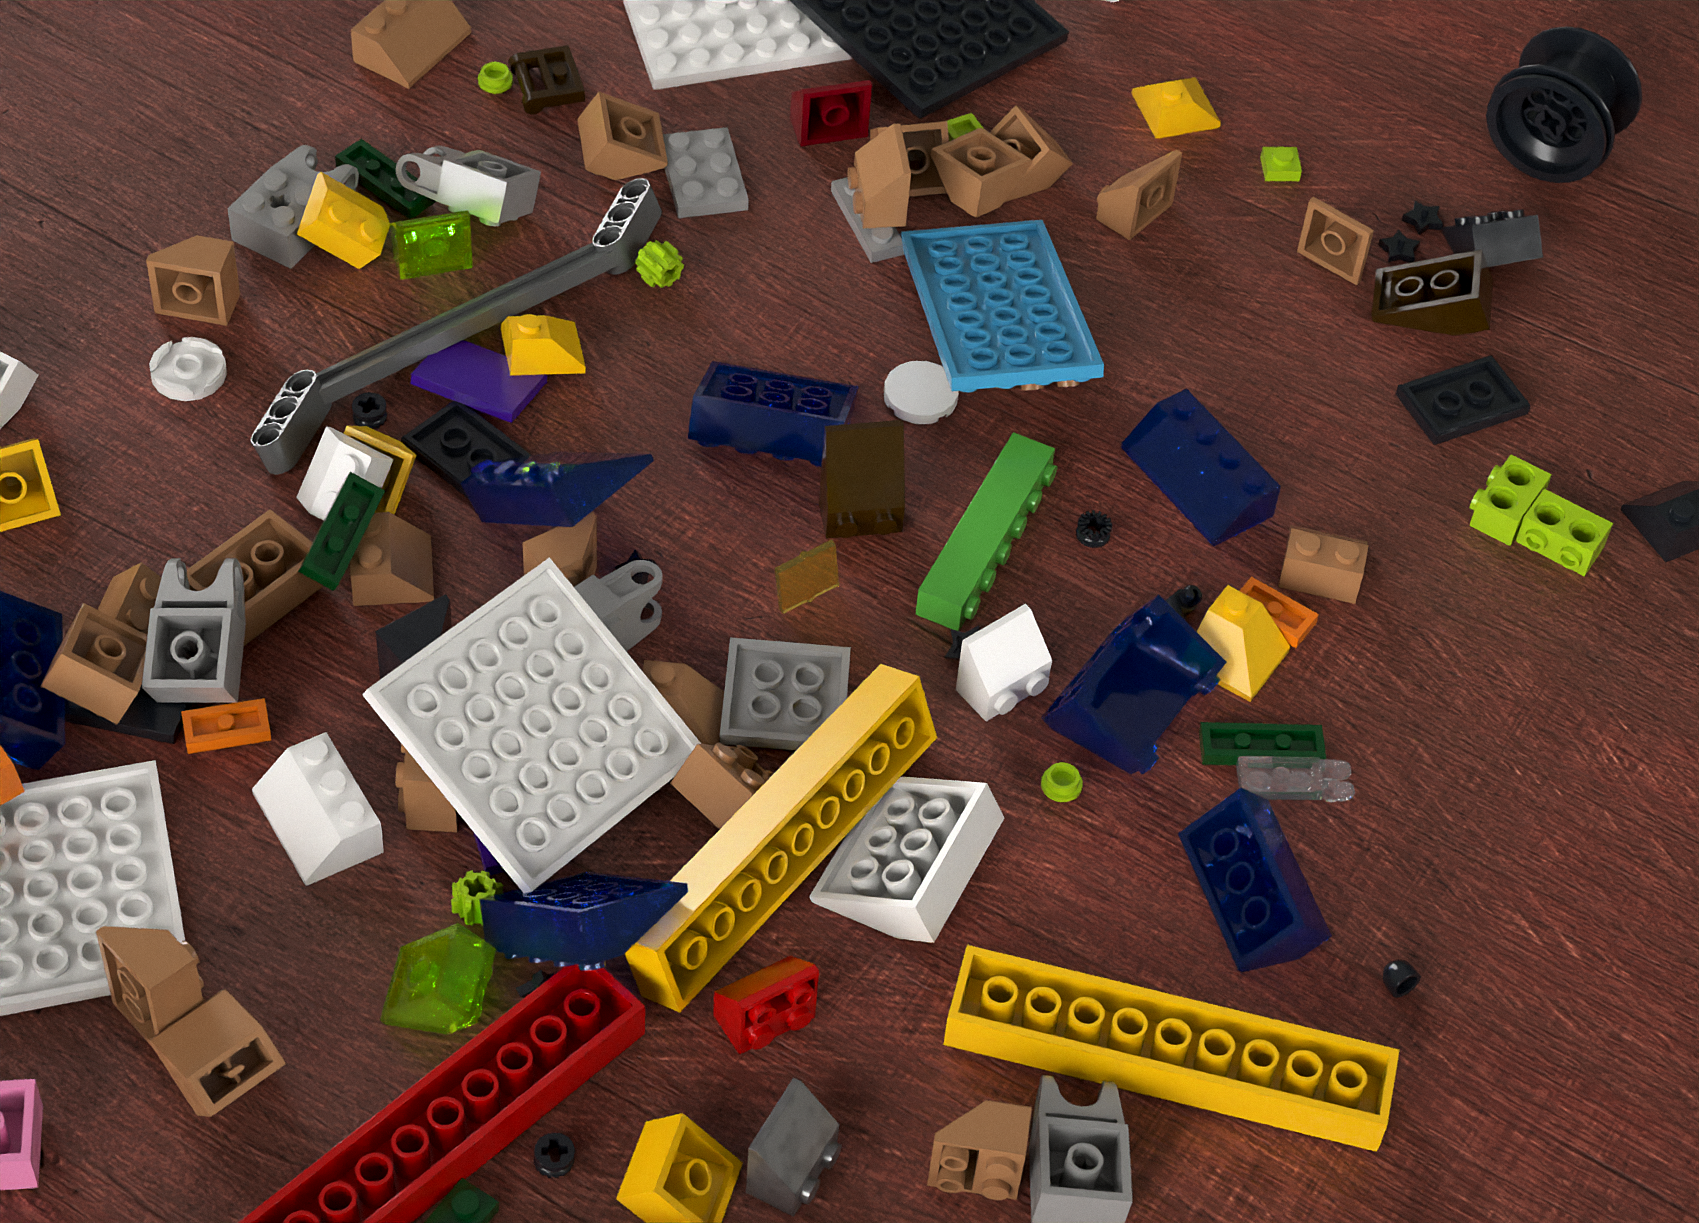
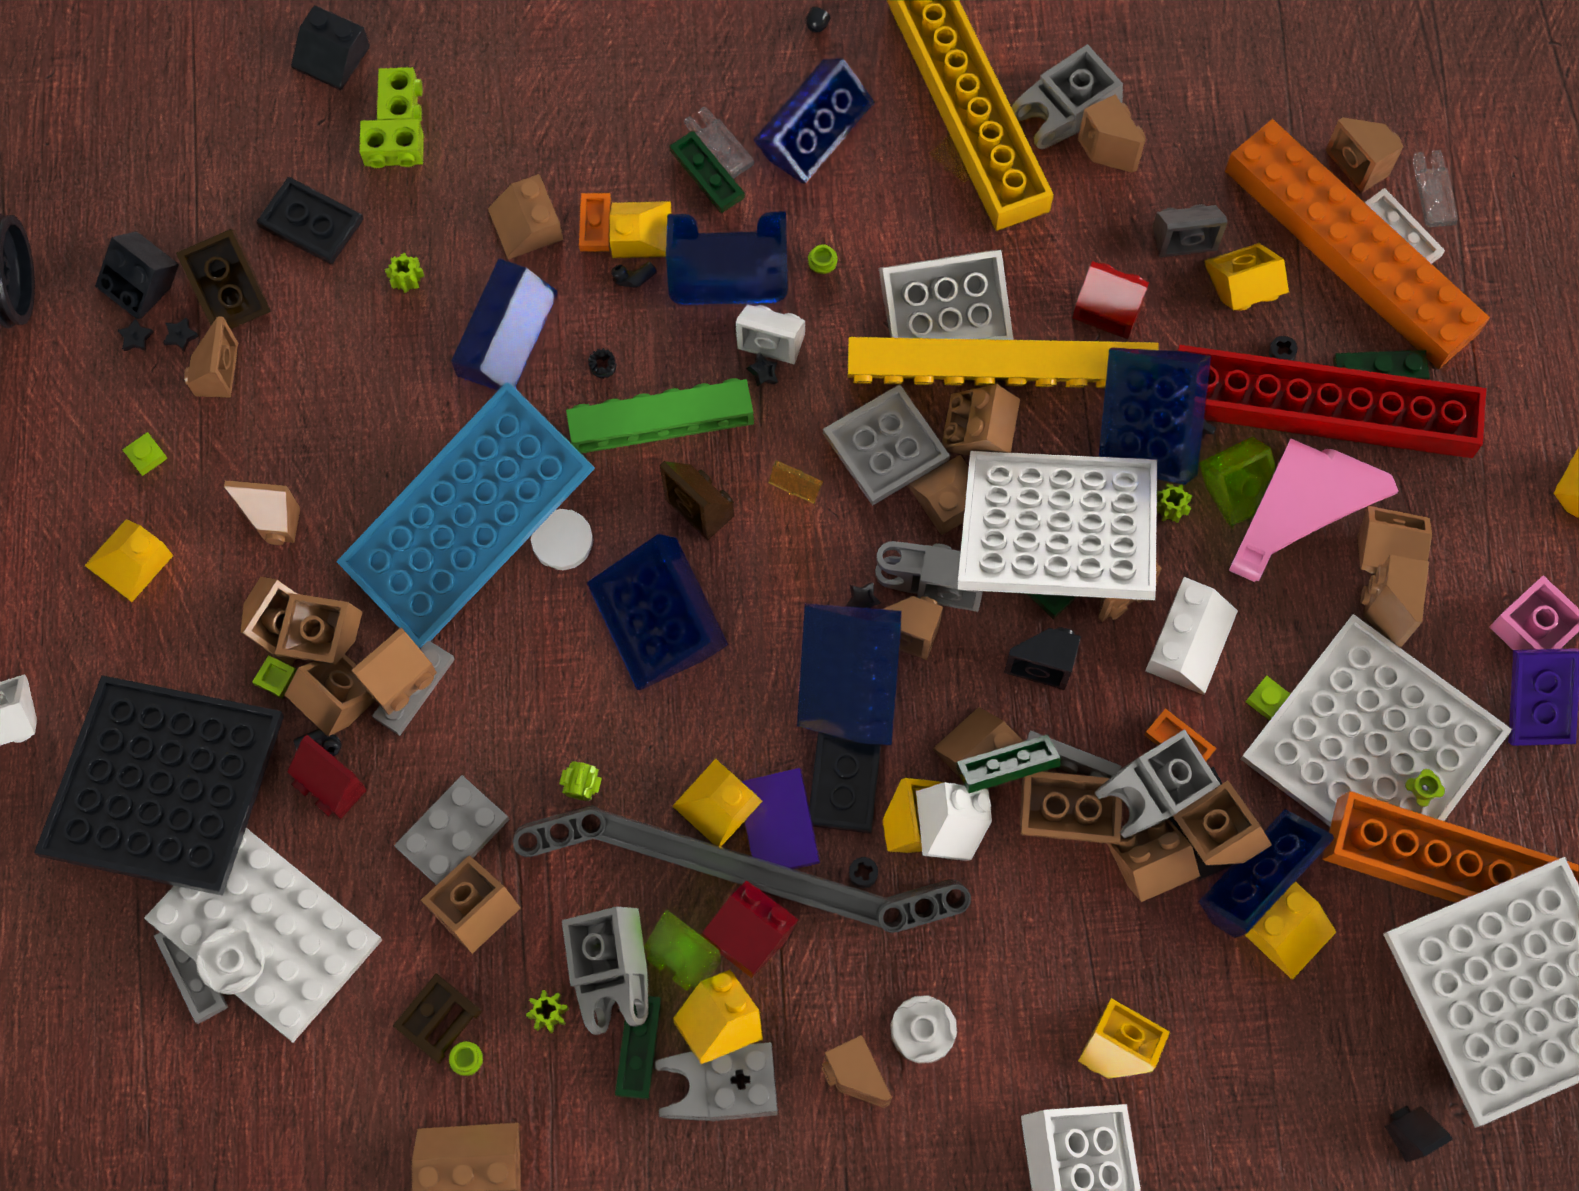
camera: 120 degrees left, 20 degrees up
none -> black arm [293,729,342,756]
none -> lime gear [385,253,424,293]
none -> lime gear [526,990,569,1033]
none -> dark red slope [699,880,798,978]
none -> light grey plate [1026,730,1121,778]
none -> bright pink panel [1229,439,1398,582]
none -> lime plate [1246,676,1290,721]

